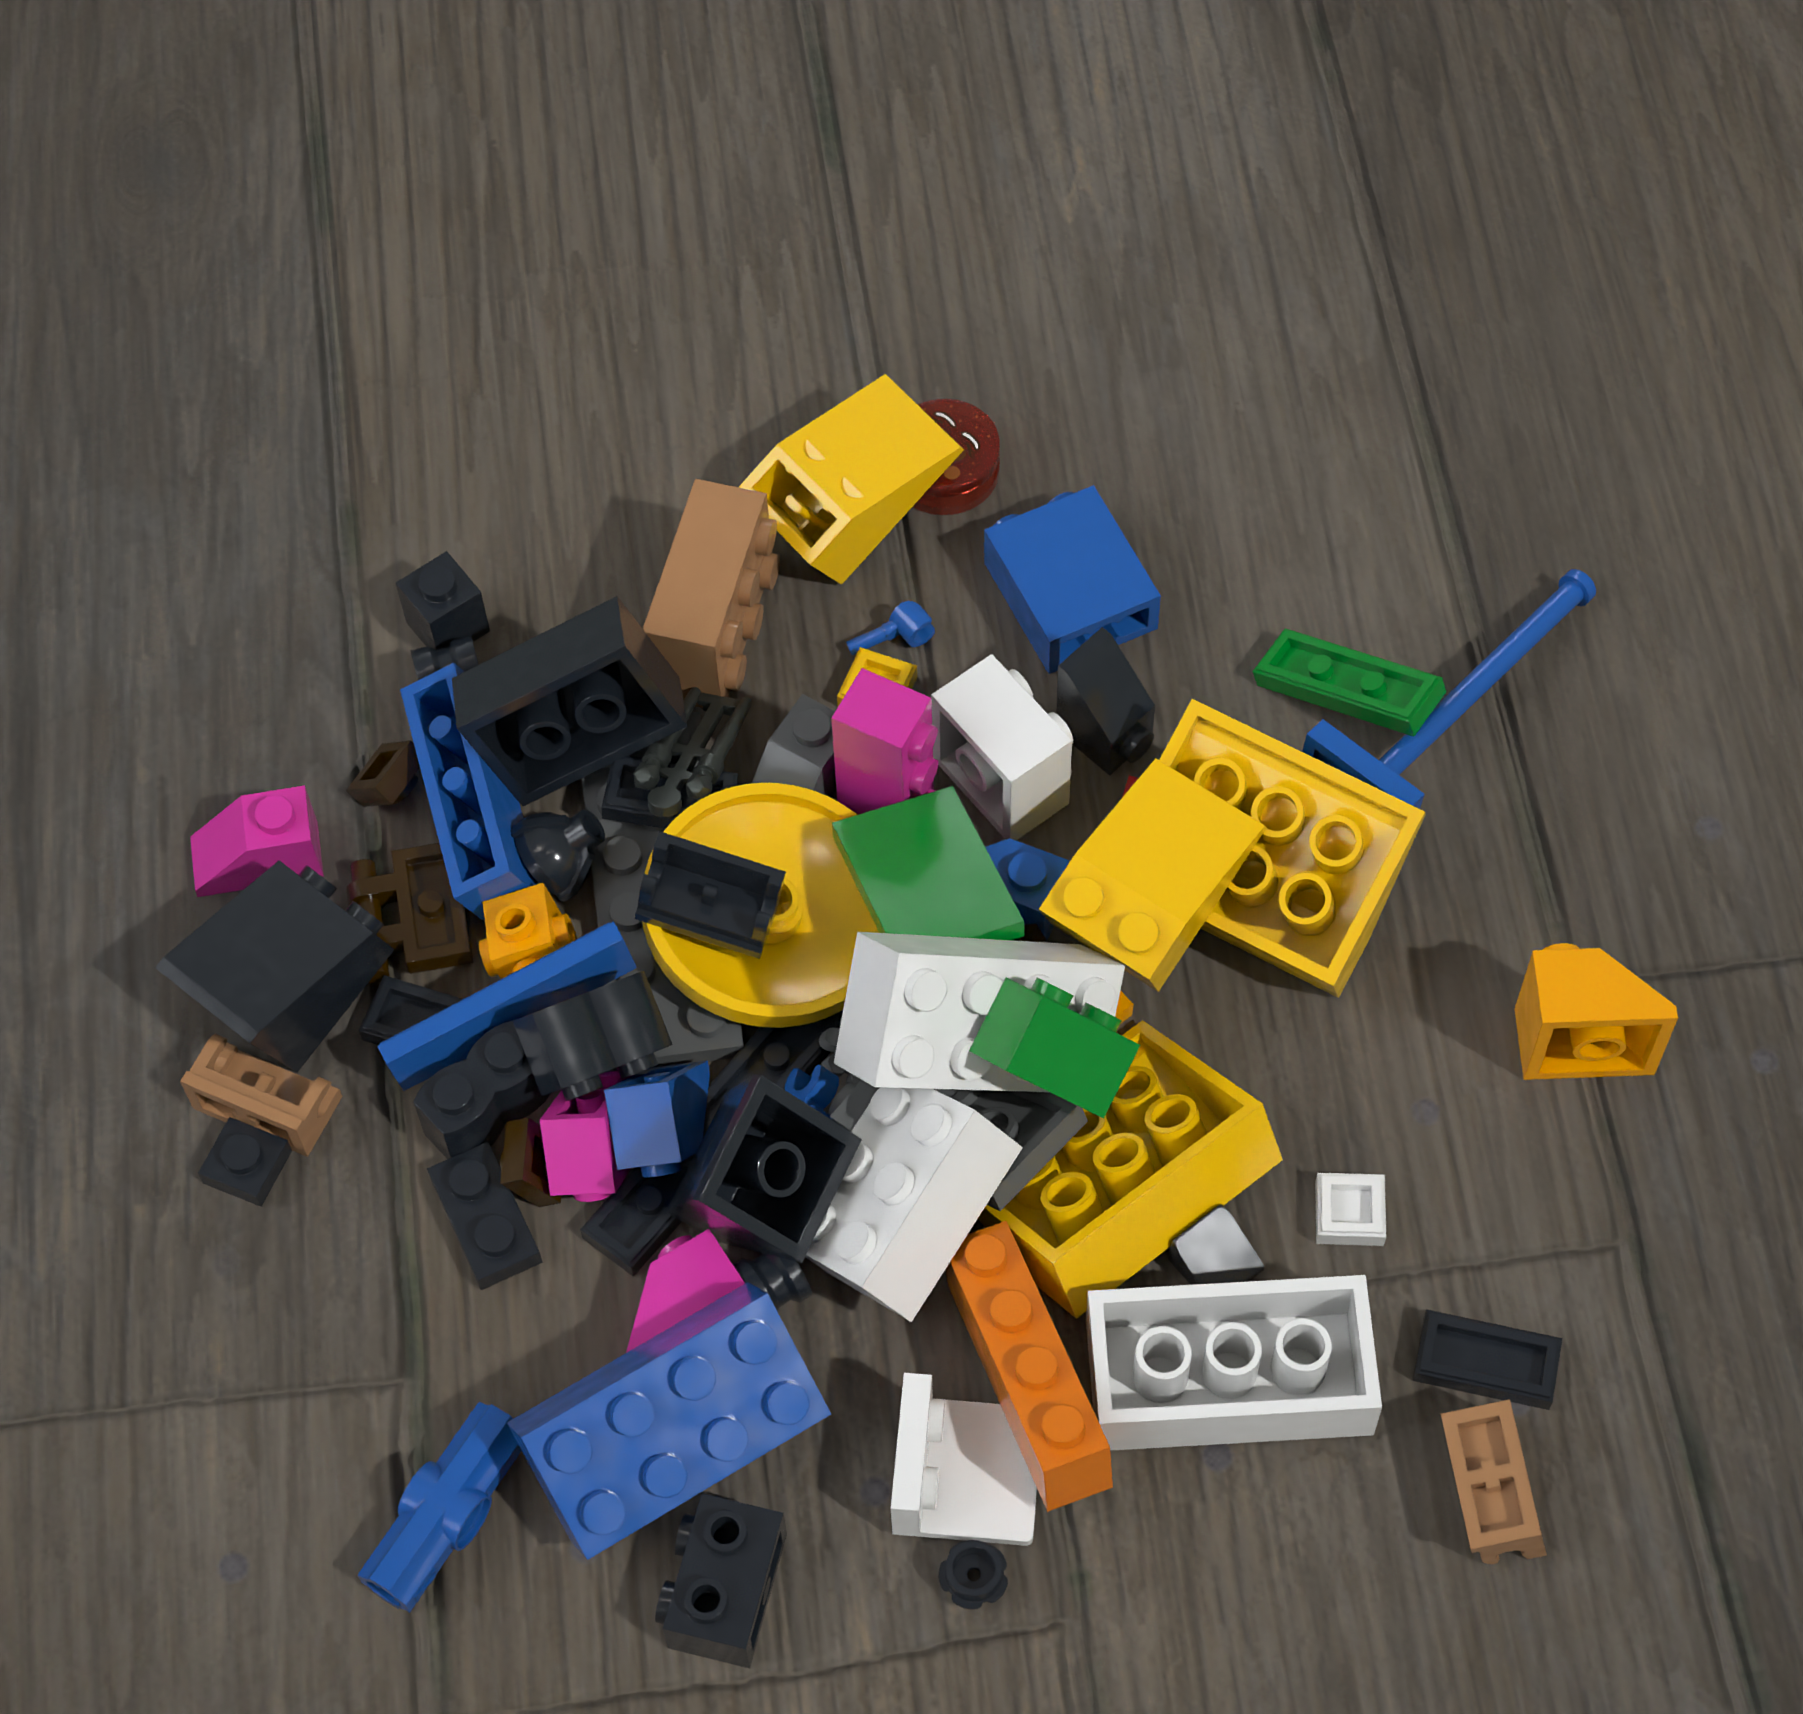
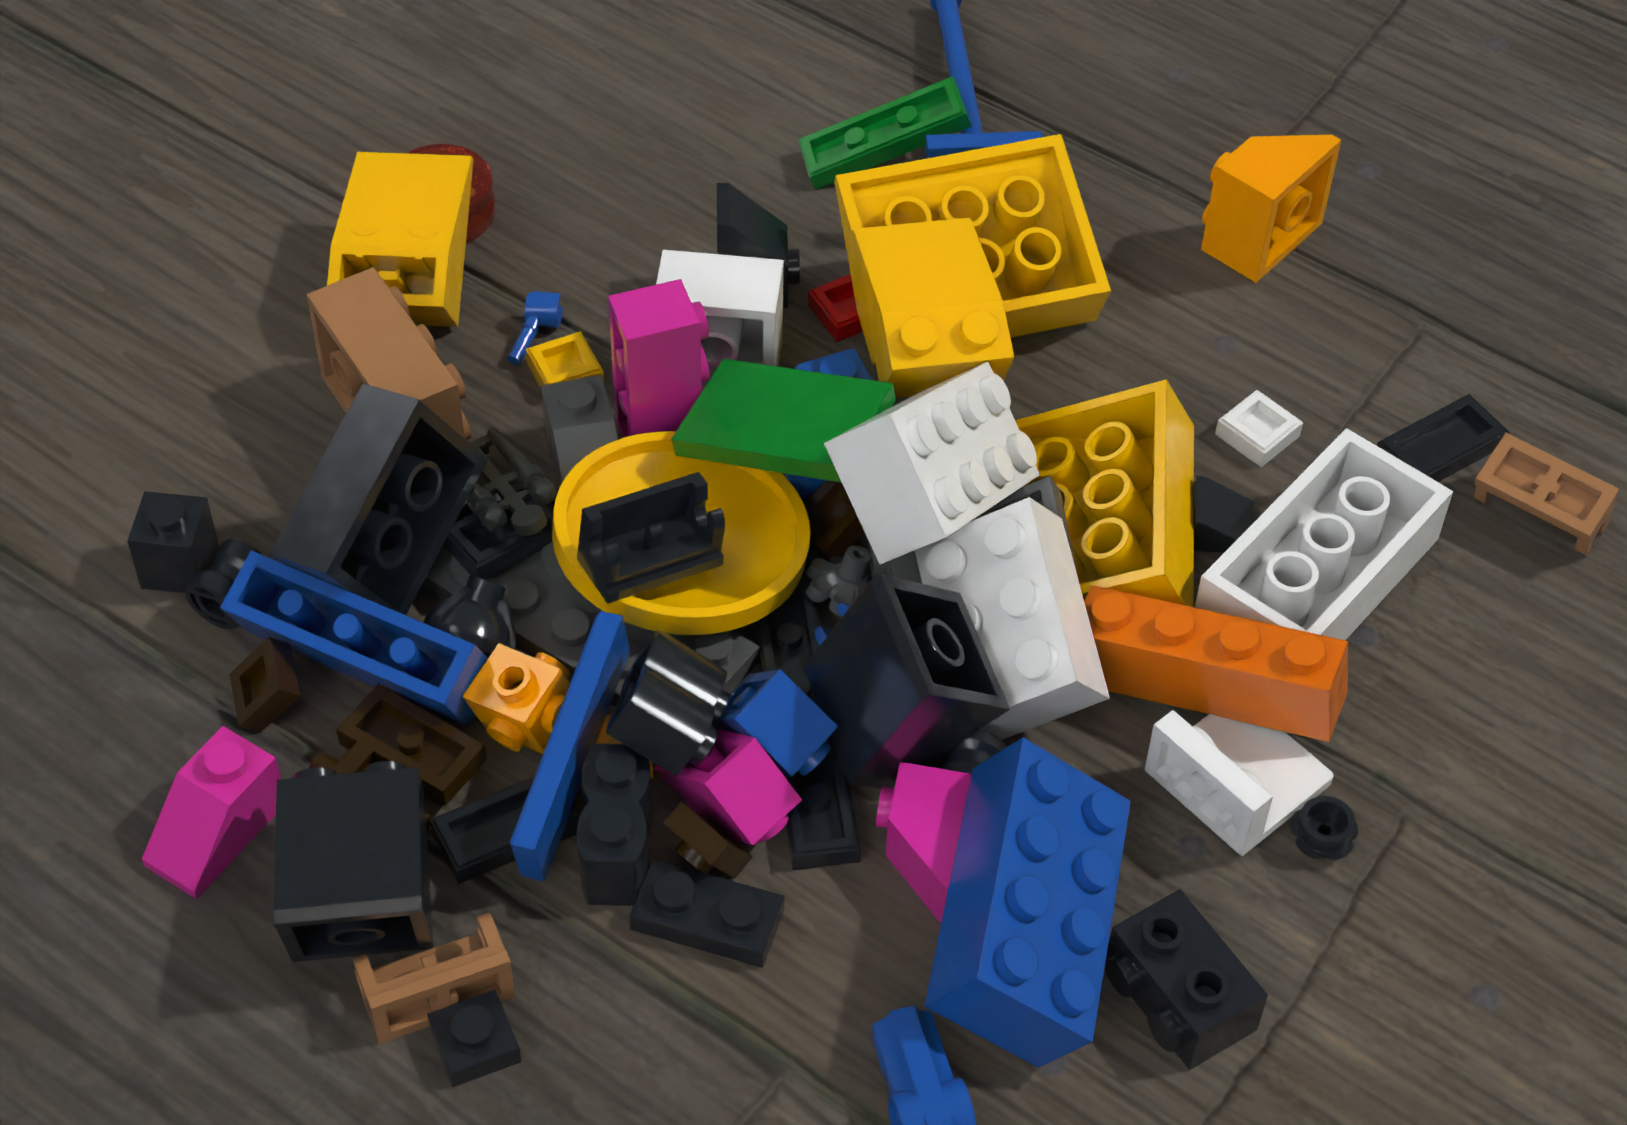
camera: 50 degrees left, 10 degrees down
green brick [969,977,1140,1118] -> none
blue brick [984,485,1161,674] -> none

